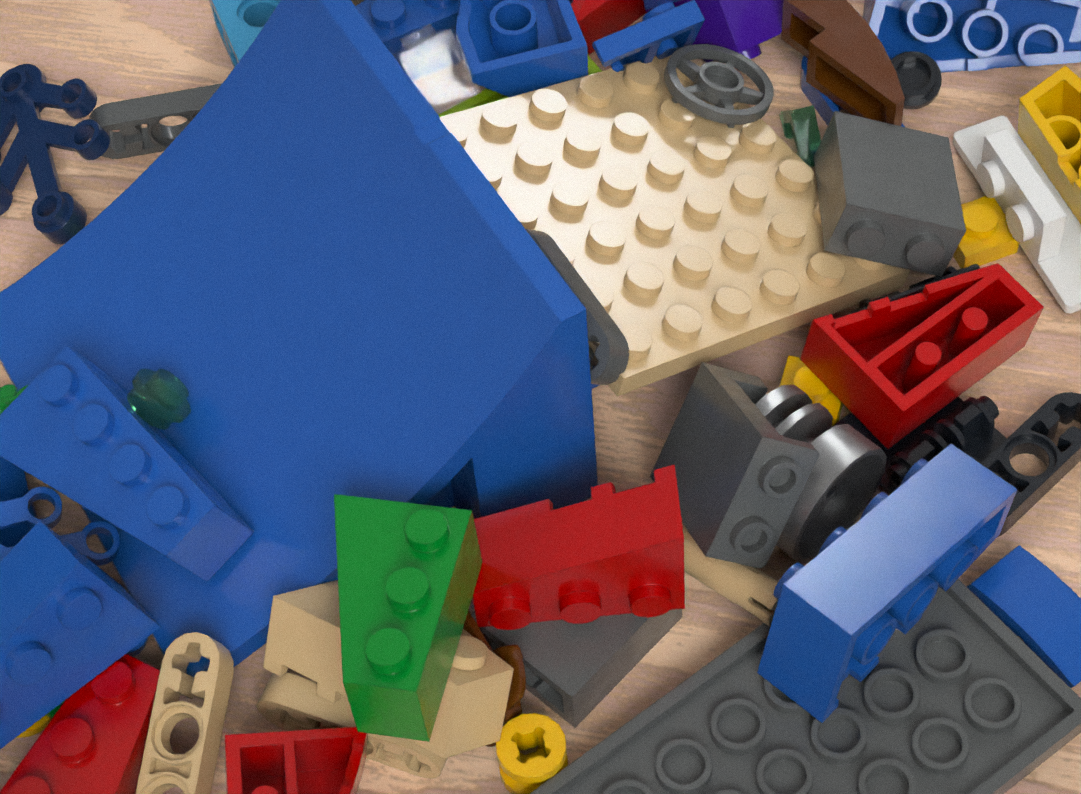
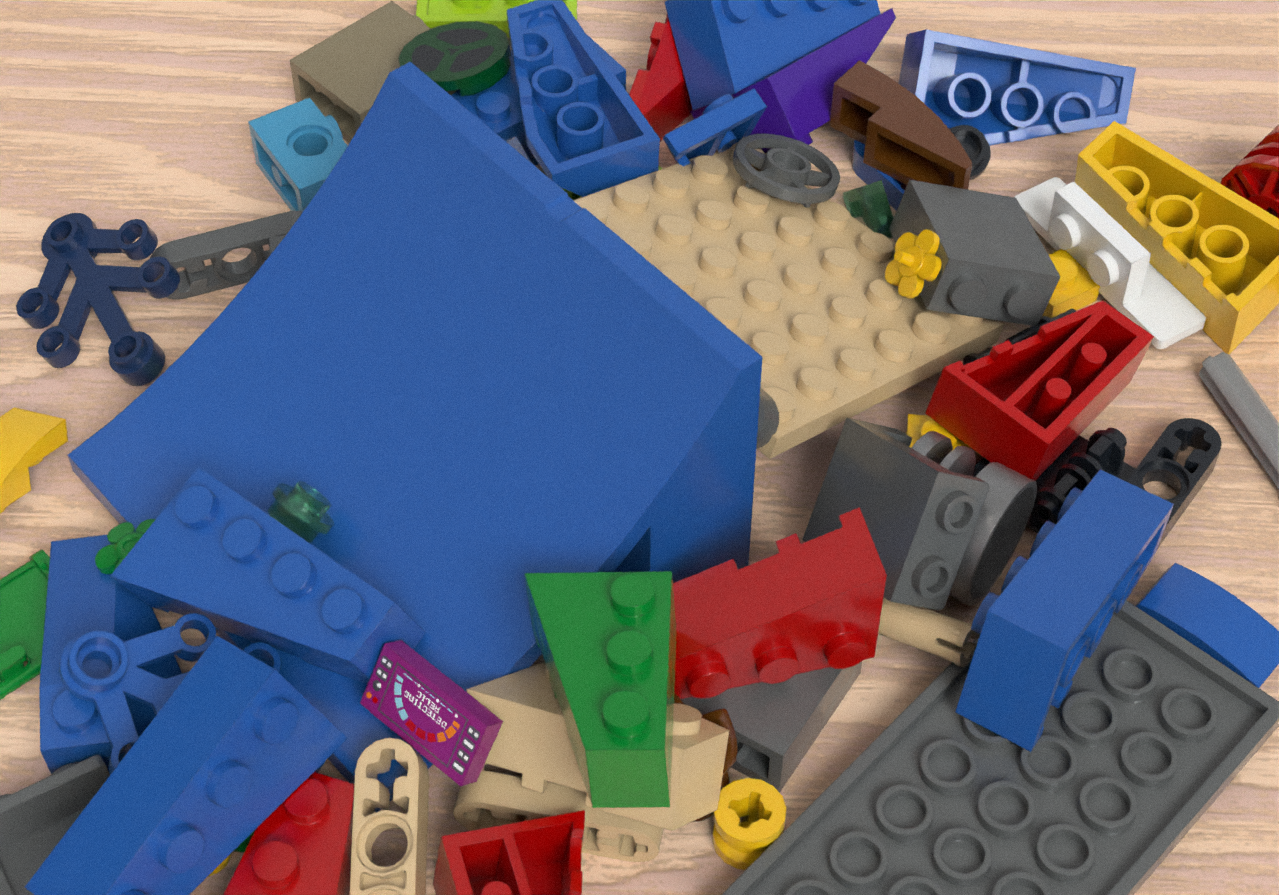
camera: 15 degrees left, 5 degrees down
none -> magenta tile [360,640,503,787]
none -> yellow plant [885,229,942,298]

